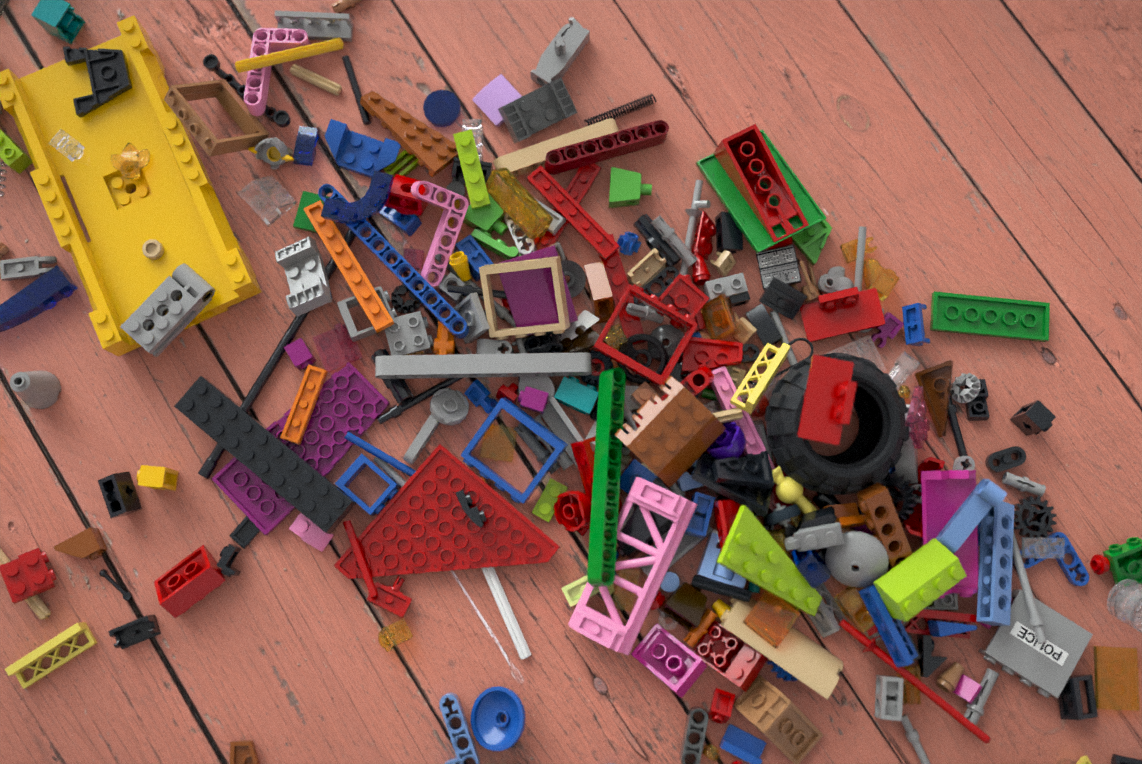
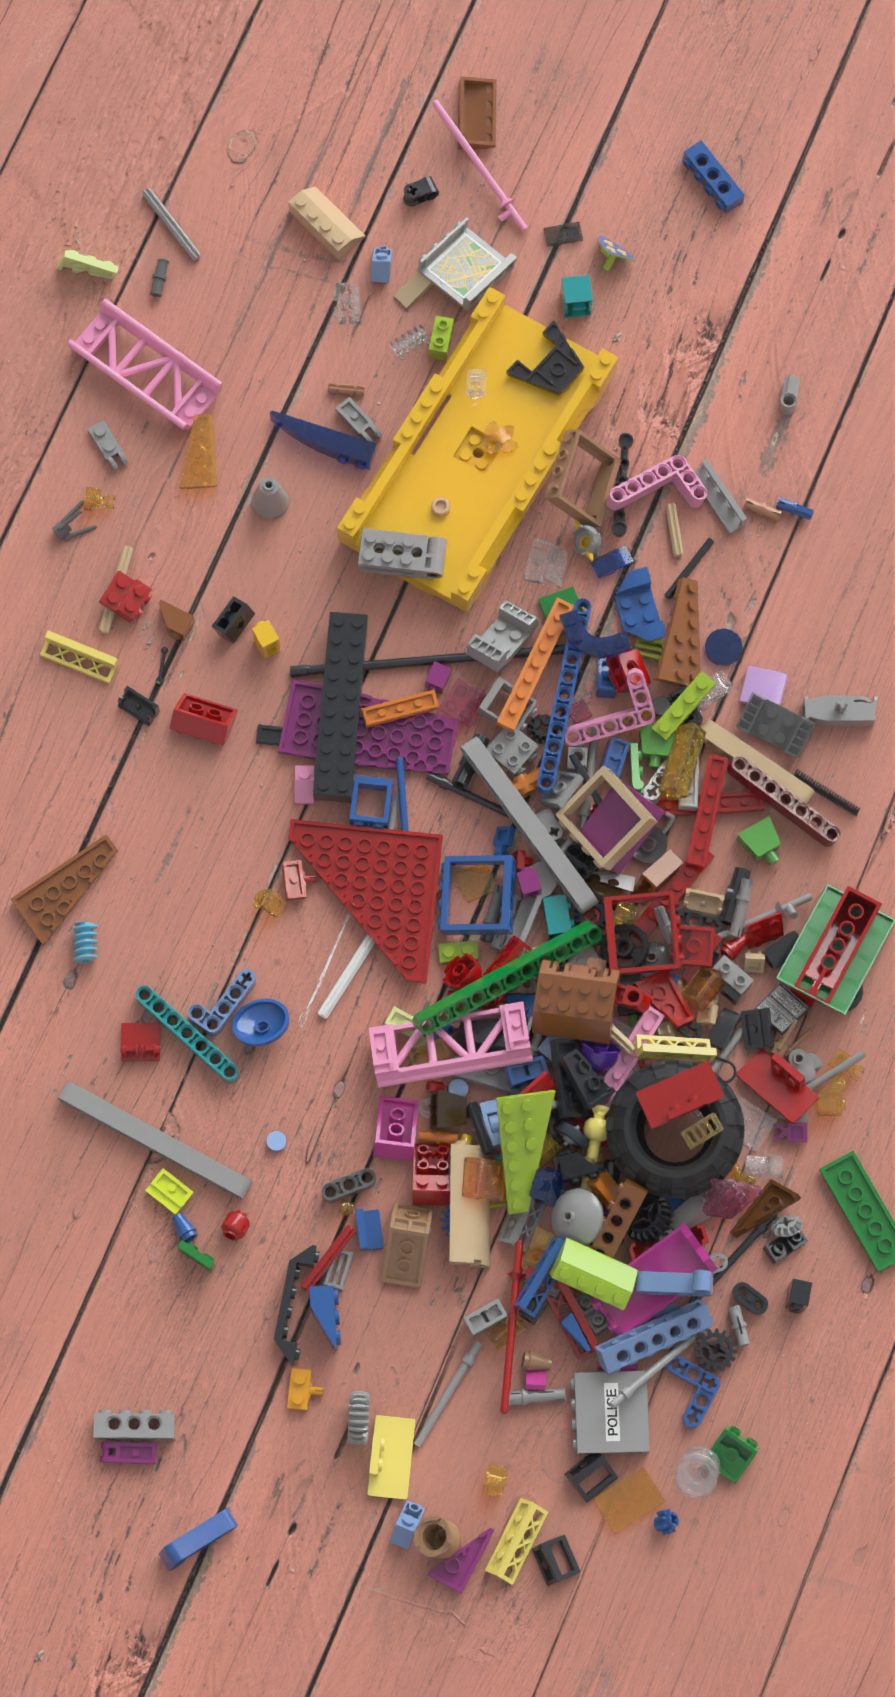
camera: 55 degrees right, 5 degrees down
black bracket [216,544,241,577] -> none
yellow axle [235,38,344,73] -> none
red bar [343,520,378,598] -> none
light grey beam [403,414,440,465] -> none
light grey tile [430,388,469,426] -> none
yellow cone [449,251,471,282] -> none
black slope [456,490,487,528] -> none
blue gear [617,232,641,255] -> none
red bracket [707,688,735,724] -> none
light grey hinge [785,522,845,551] -> none
bright green wing [792,220,832,266] -> none
blue hinge [902,303,930,346] -> none
black slope [917,634,947,677] -> none
clear plate [1022,537,1065,558] -> none
red plate [1090,554,1110,575] -> none
none -> clear yellow slope [680,1112,724,1150]

